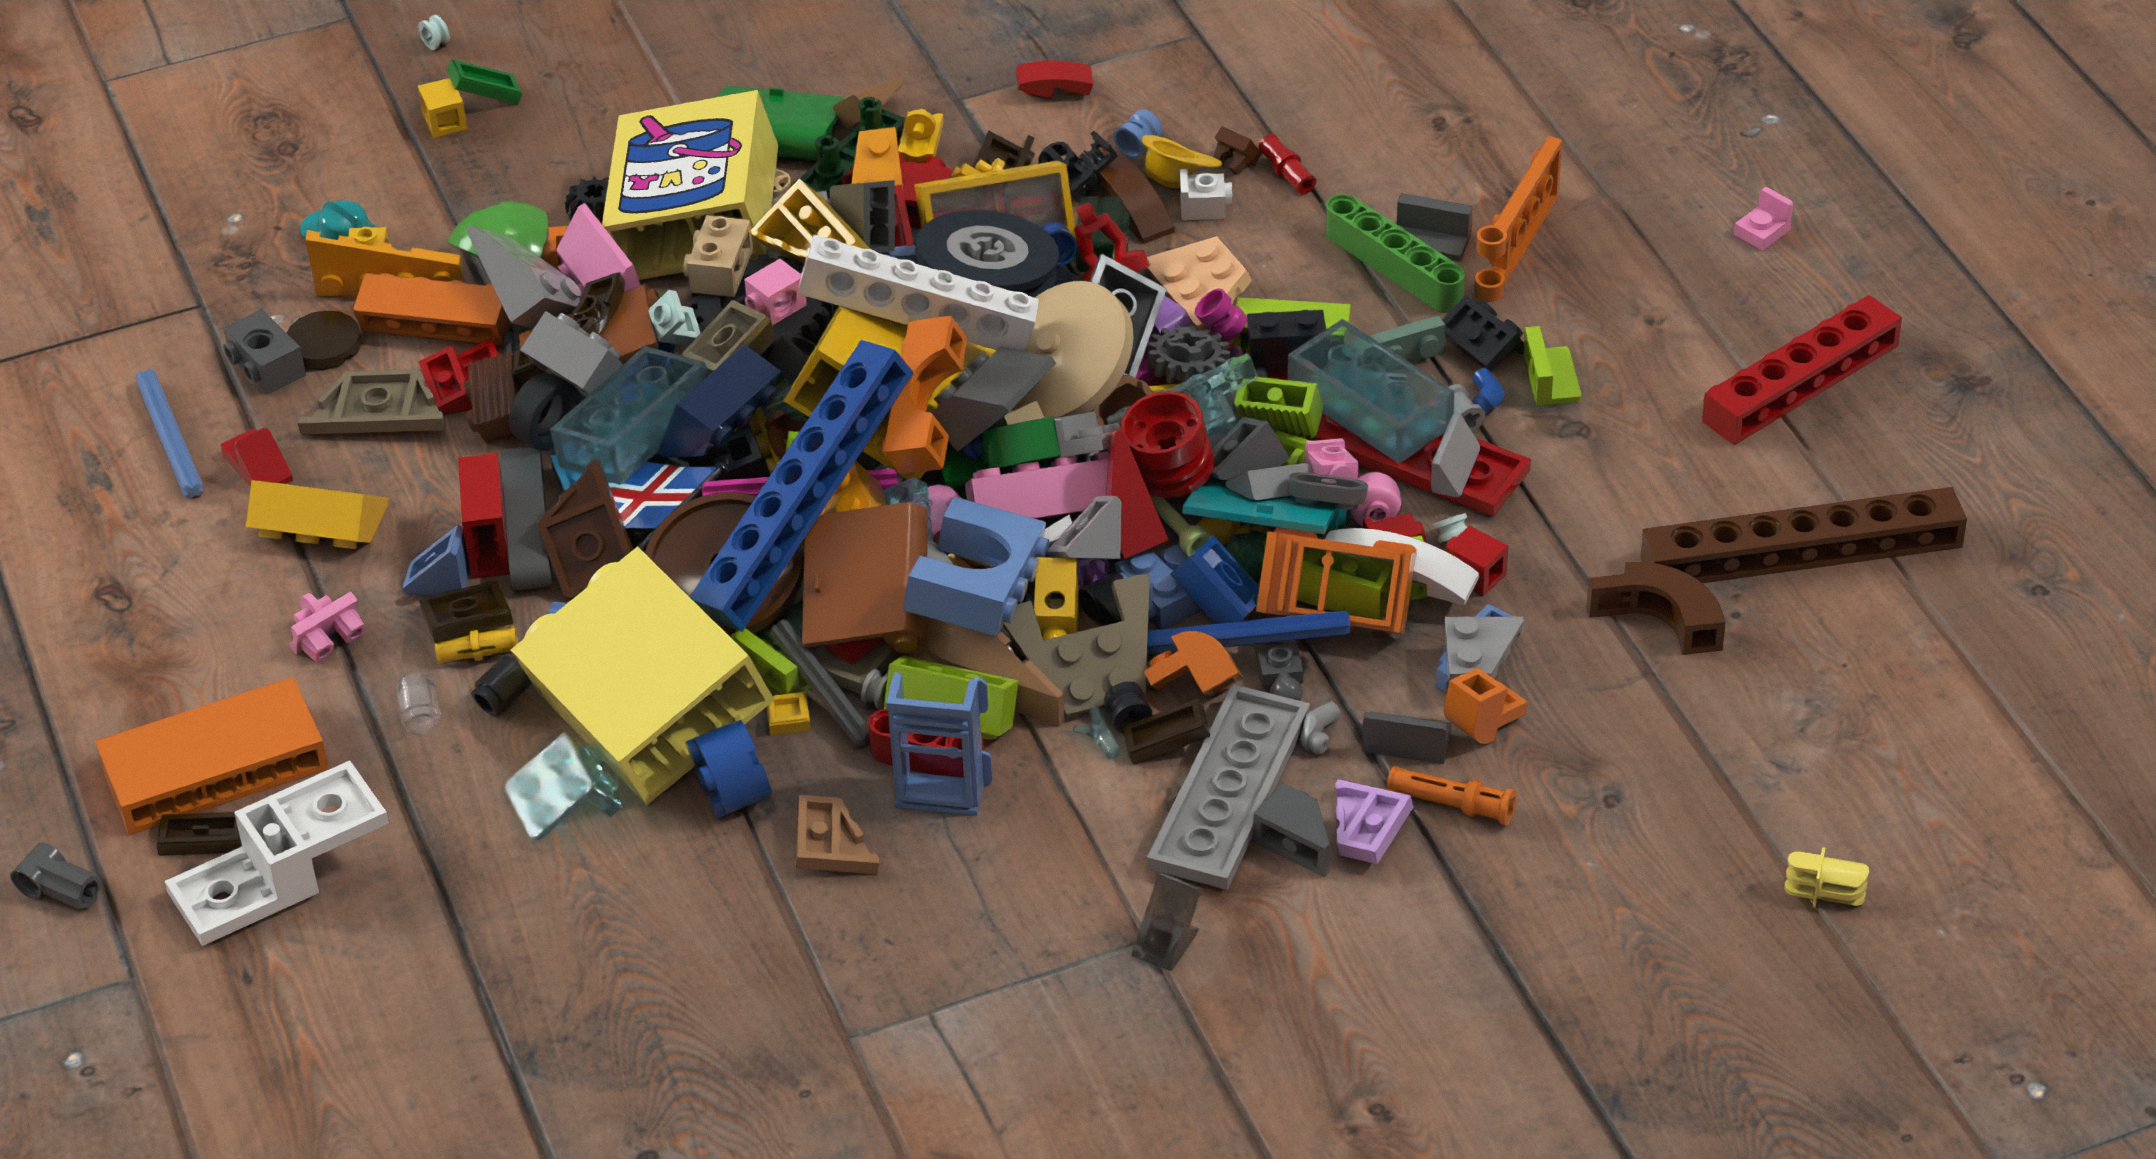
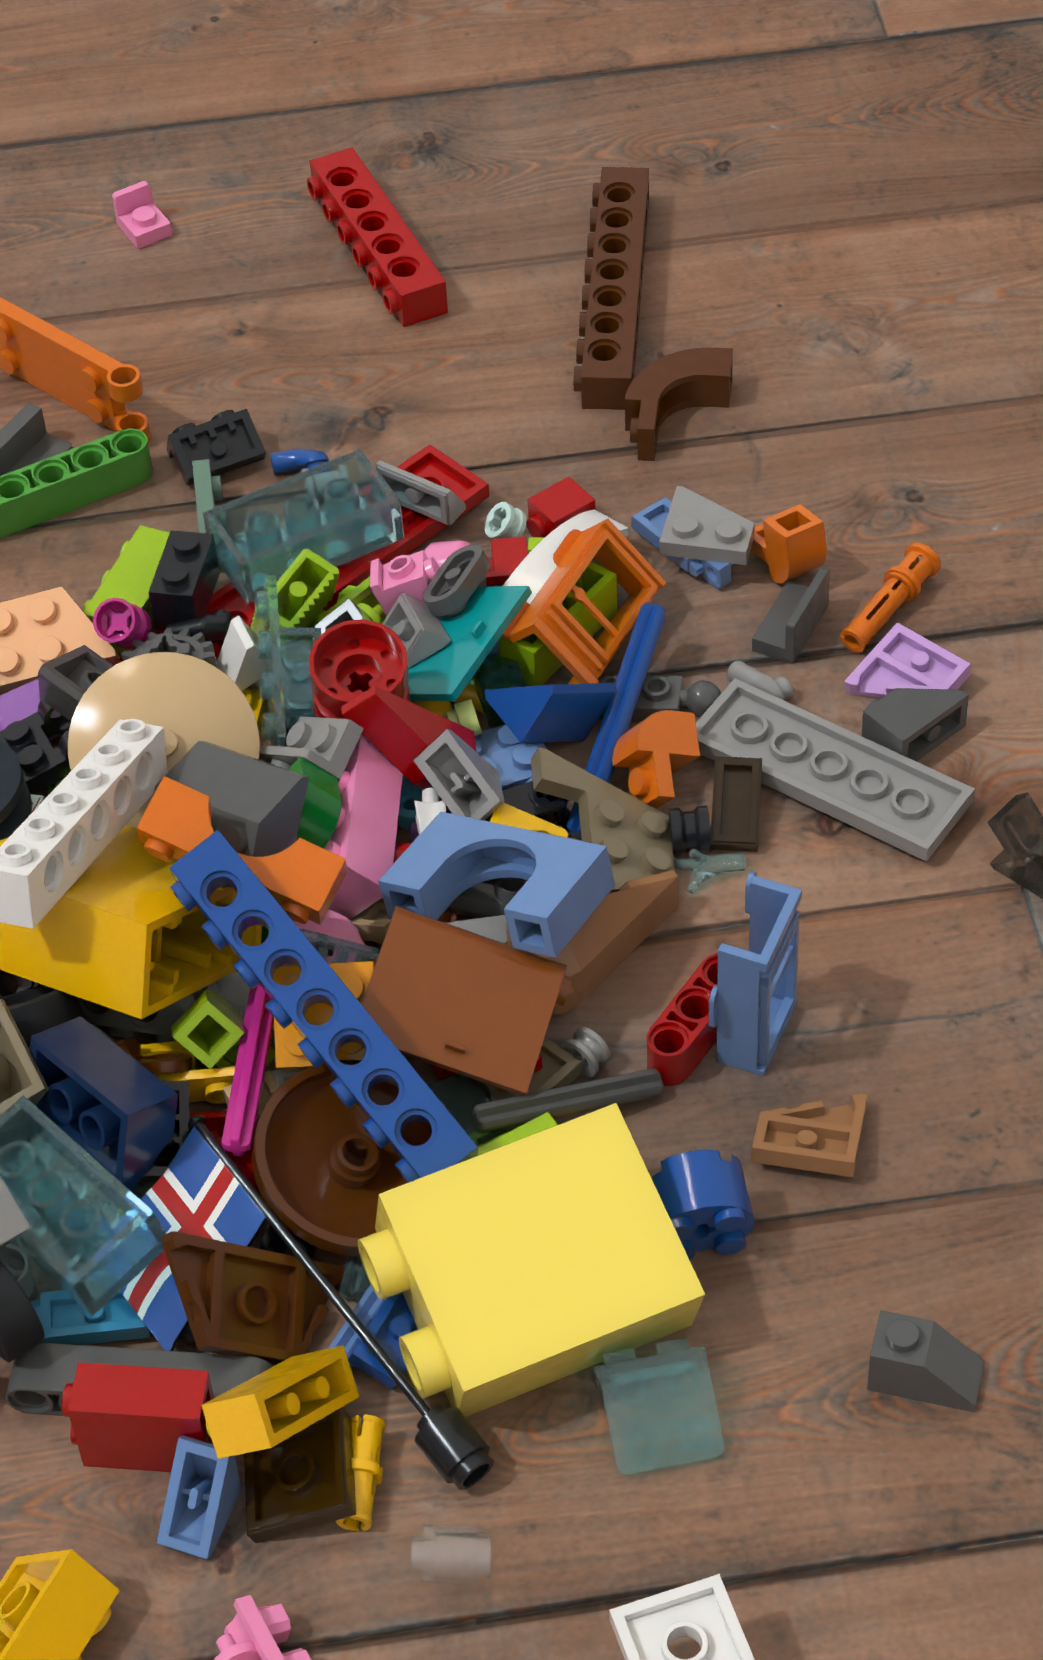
camera: 75 degrees left, 5 degrees up
lime brick [884,656,1019,739] -> none
lime panel [1523,326,1581,406] -> none
none -> yellow brick [201,1345,359,1459]
none -> dark grey slope [867,1310,985,1412]

